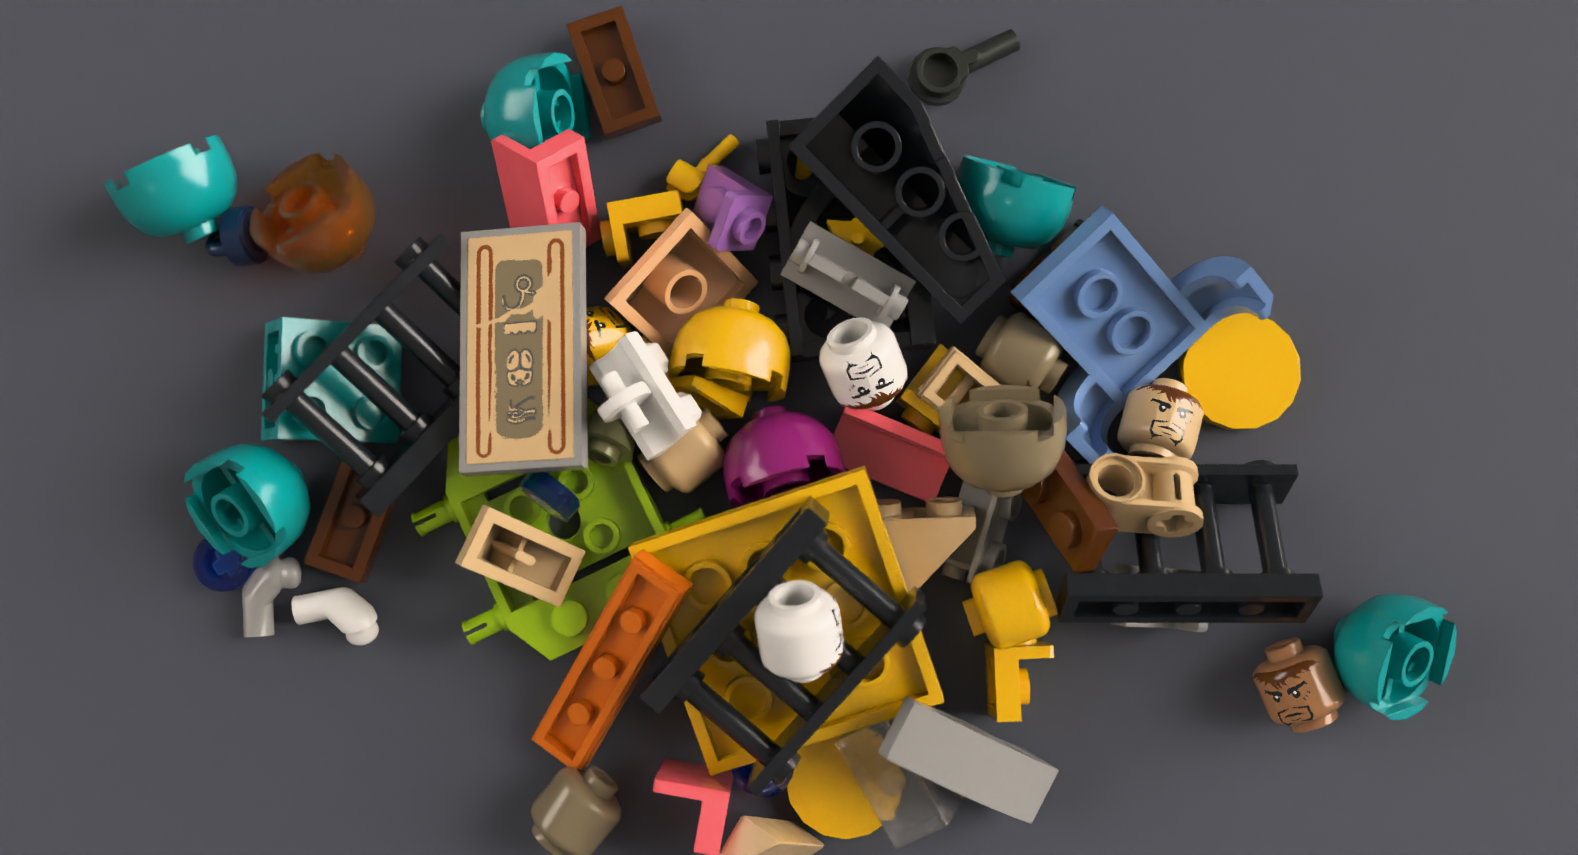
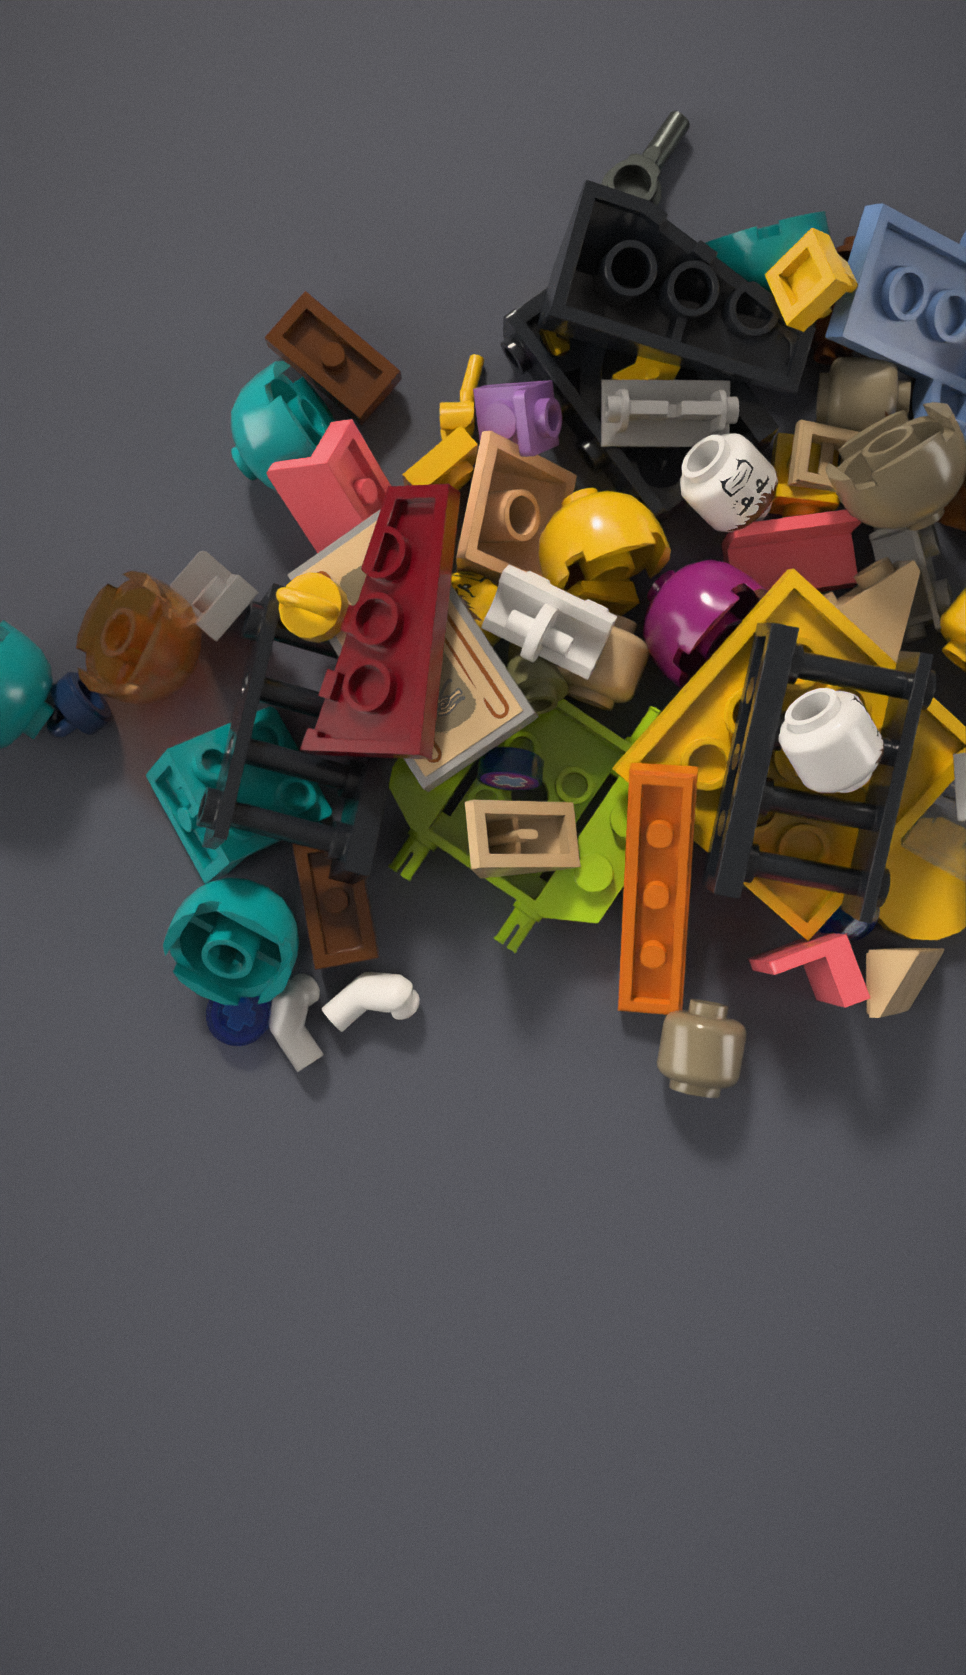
camera: 25 degrees left, 0 degrees up
none -> light grey bracket [163,551,259,642]
none -> yellow tile [276,573,349,643]
none -> dark red wing [300,484,461,760]
none -> yellow tile [765,228,858,332]

